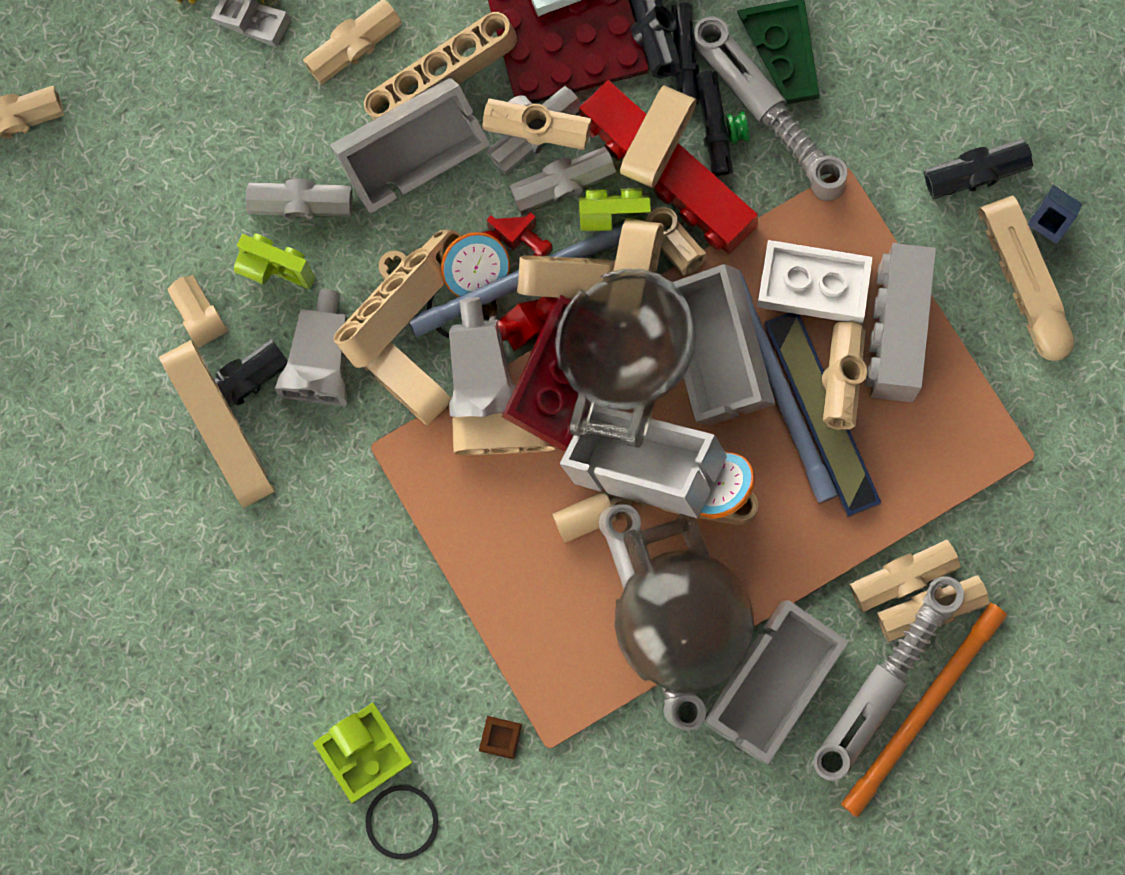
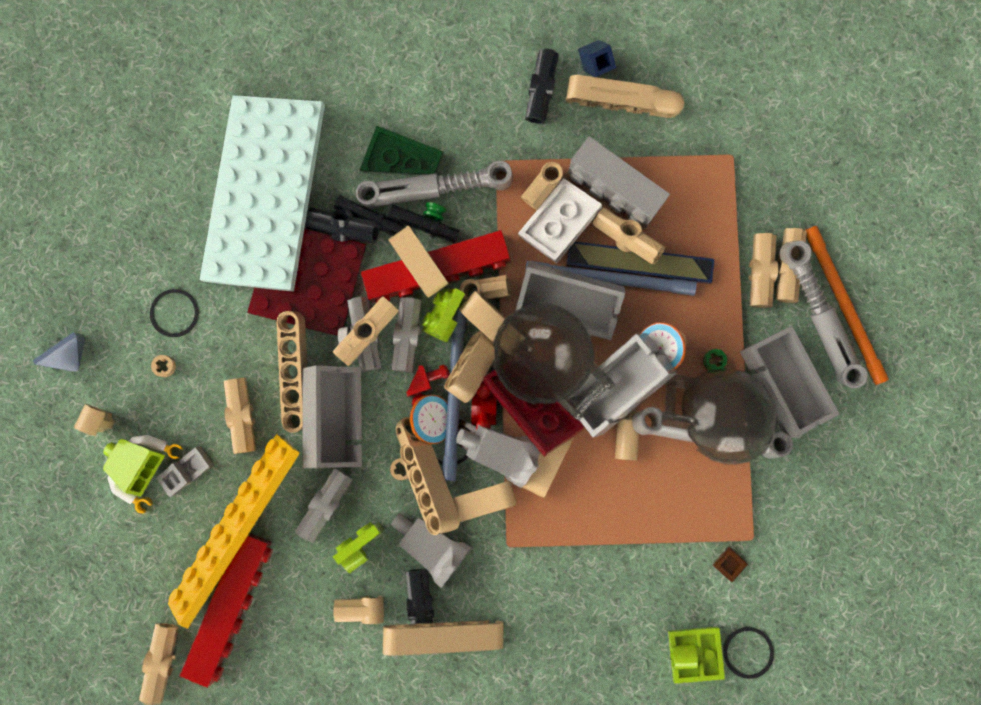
camera: 70 degrees left, 5 degrees up
none -> yellow plate [168,434,300,629]
none -> red brick [179,533,273,688]
none -> tan piece [521,162,563,210]
none -> green bush [703,349,727,372]

